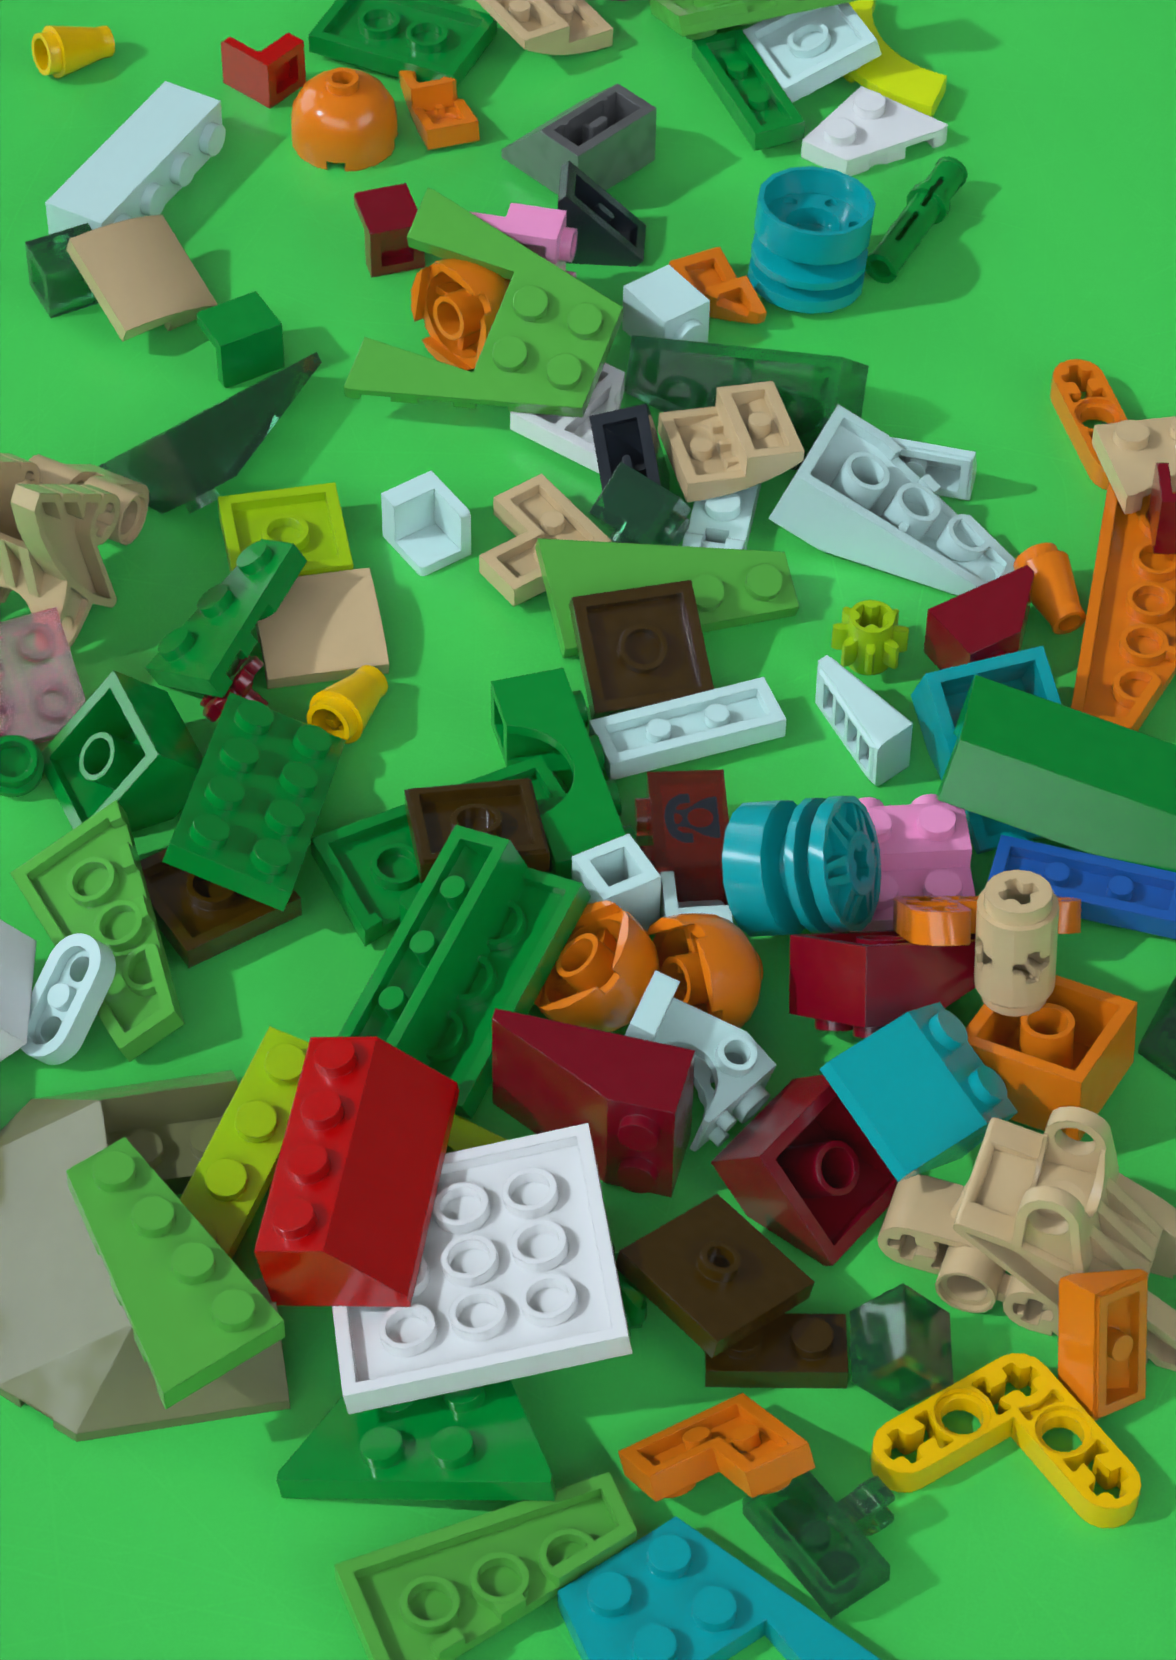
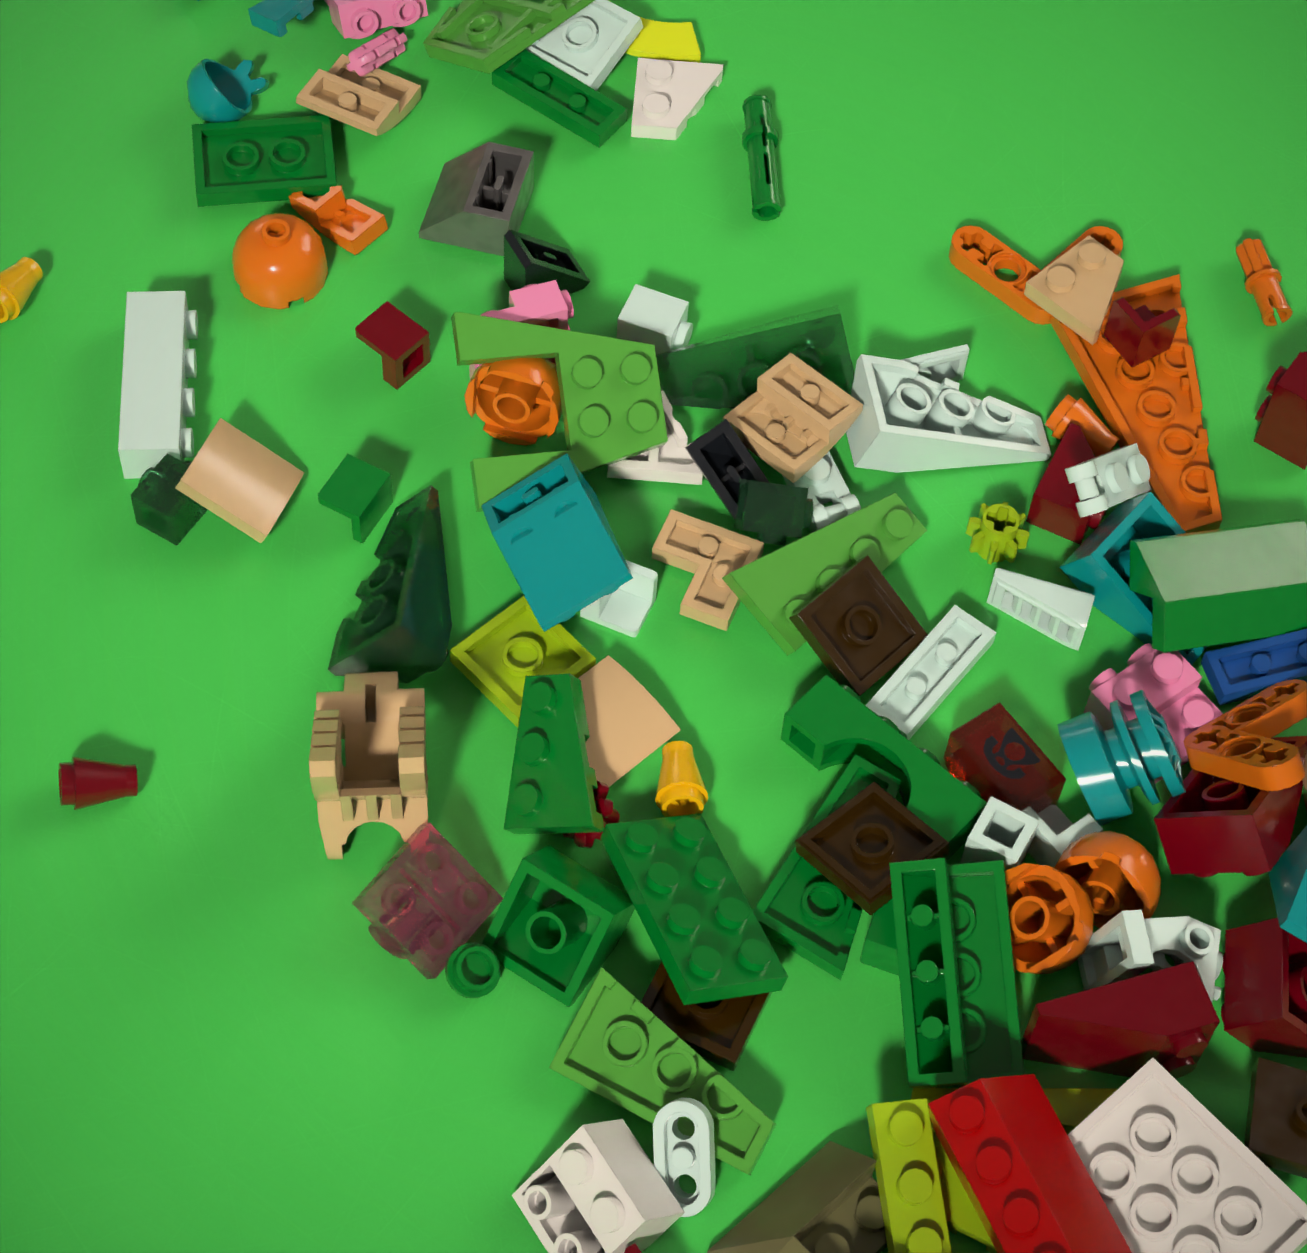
camera: 35 degrees left, 10 degrees up
red panel [221,32,306,109] -> none
orange slope [669,246,767,324] -> none
teal wheel [748,166,876,314] -> none
none -> teal slope [481,453,633,632]
none -> light aqua plate [1064,443,1152,518]

